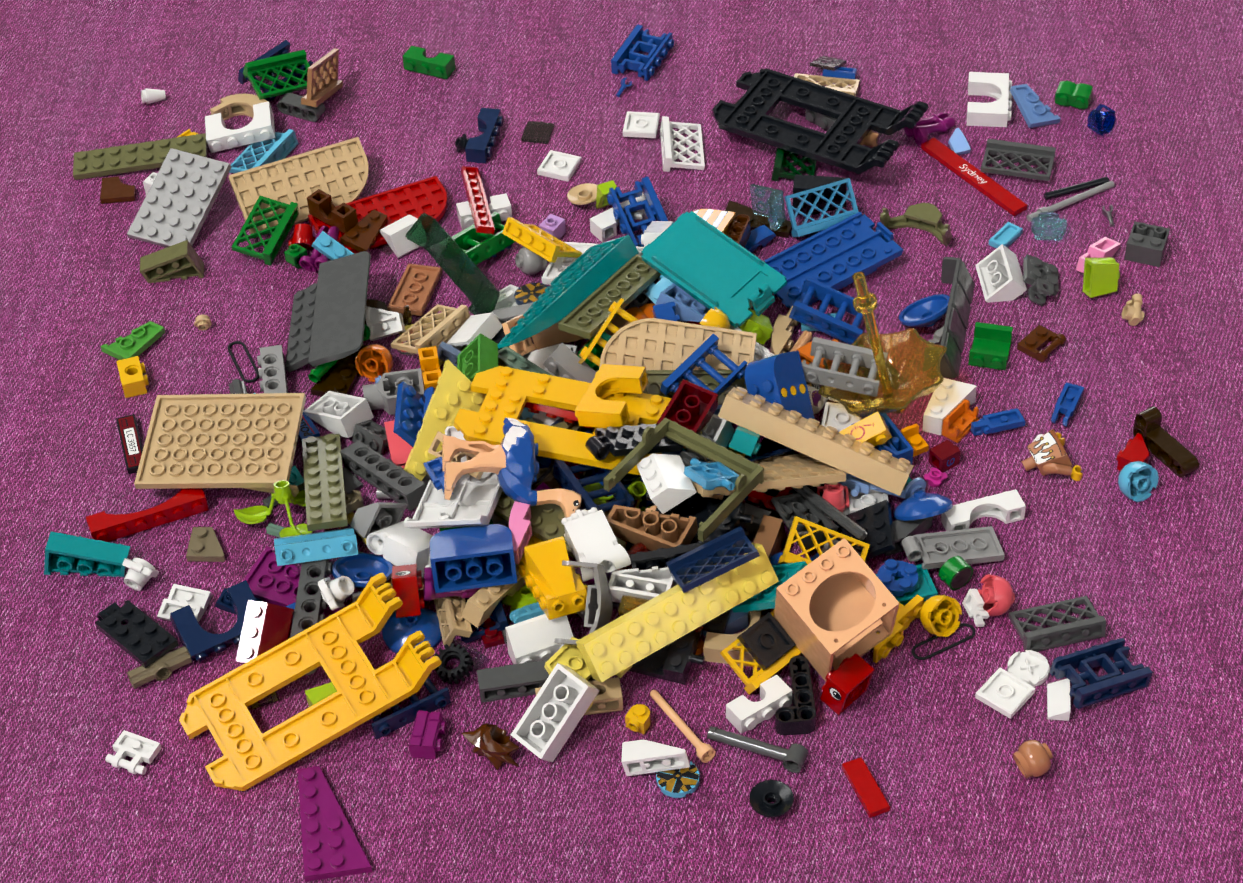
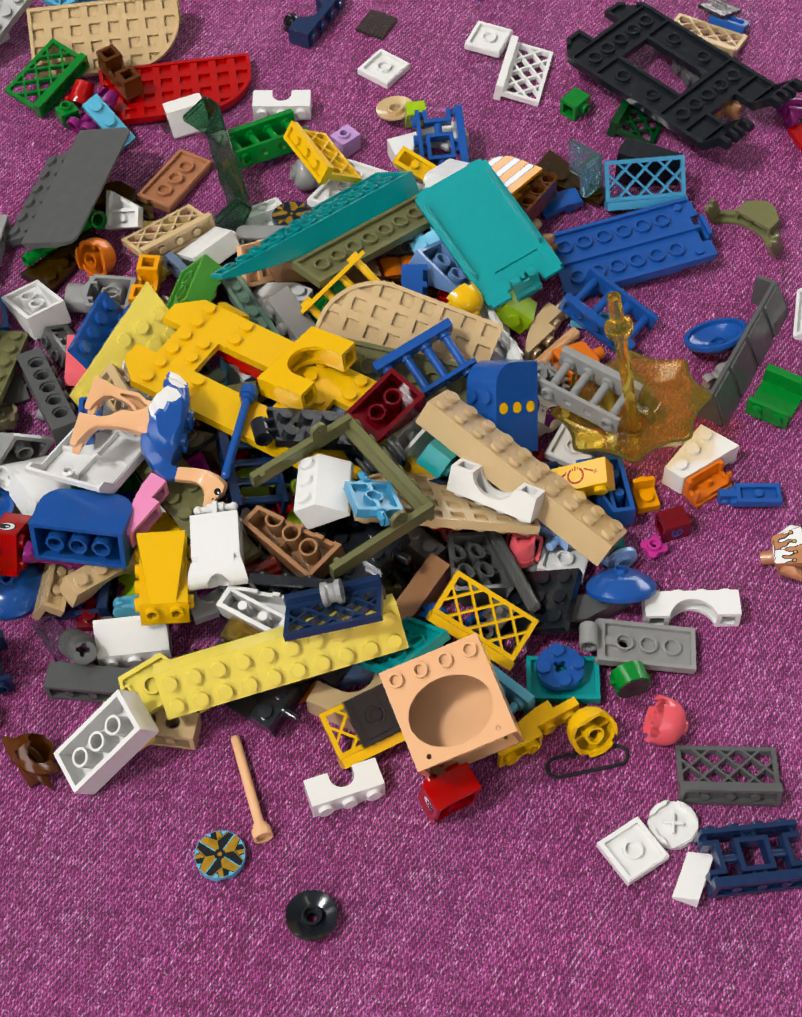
camera: 15 degrees right, 10 degrees up
reddish brown wing [340,209,388,253] -> none
black tyre [434,643,473,684] -> none
tile [461,166,495,234] -> none
light grey piece [554,561,613,646] -> none
white slope [621,739,690,776] -> none
yellow plate [625,704,651,734] -> none
dark grey piece [707,726,809,773] -> none
black beam [775,656,816,735] -> none
red tile [842,757,890,818] -> none
white plate [962,589,989,627] -> none
nougat piece [1012,739,1053,779] -> none
none -> dark grey piece [58,628,98,665]
none -> blue piece [221,384,259,479]
none -> light grey wheel [319,578,345,607]
none -> yellow slope [393,146,436,183]
none -> white arch [446,458,545,523]
none -> green brick [560,87,590,122]

